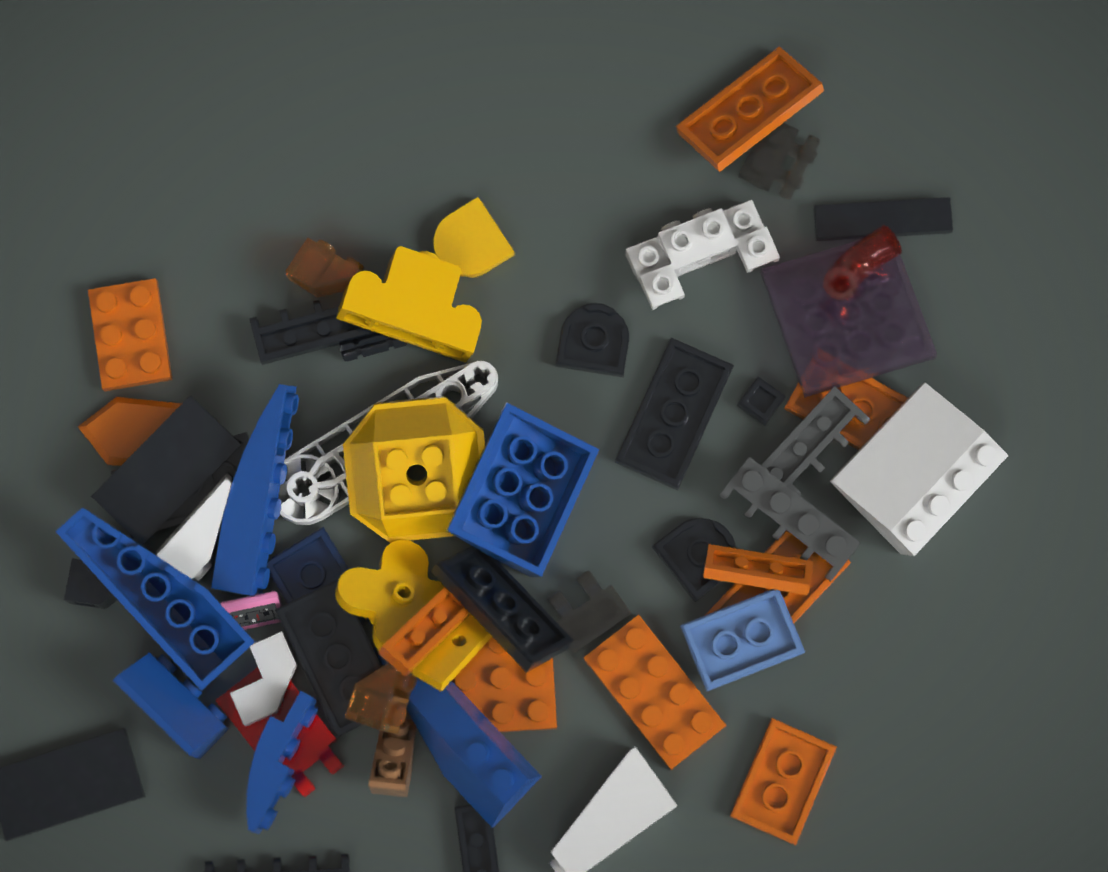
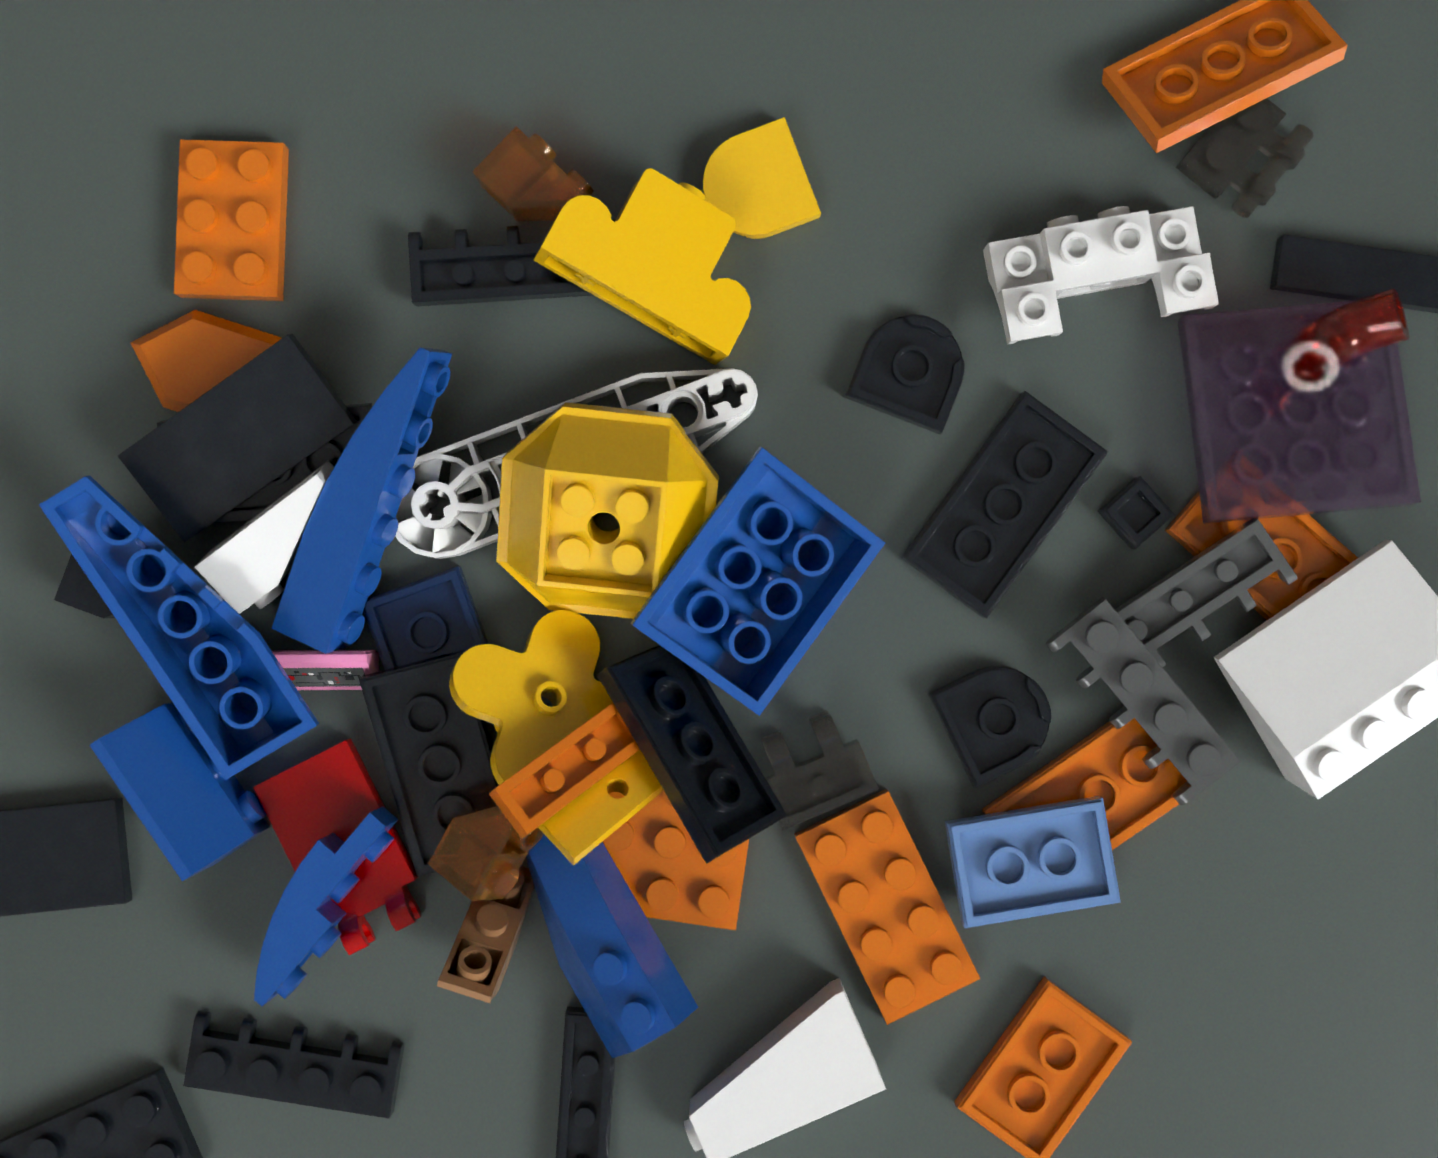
camera: 15 degrees right, 10 degrees up
white tile [230,632,297,727] -> none
black axle [340,333,407,362] -> none
orange plate [703,544,813,595] -> none

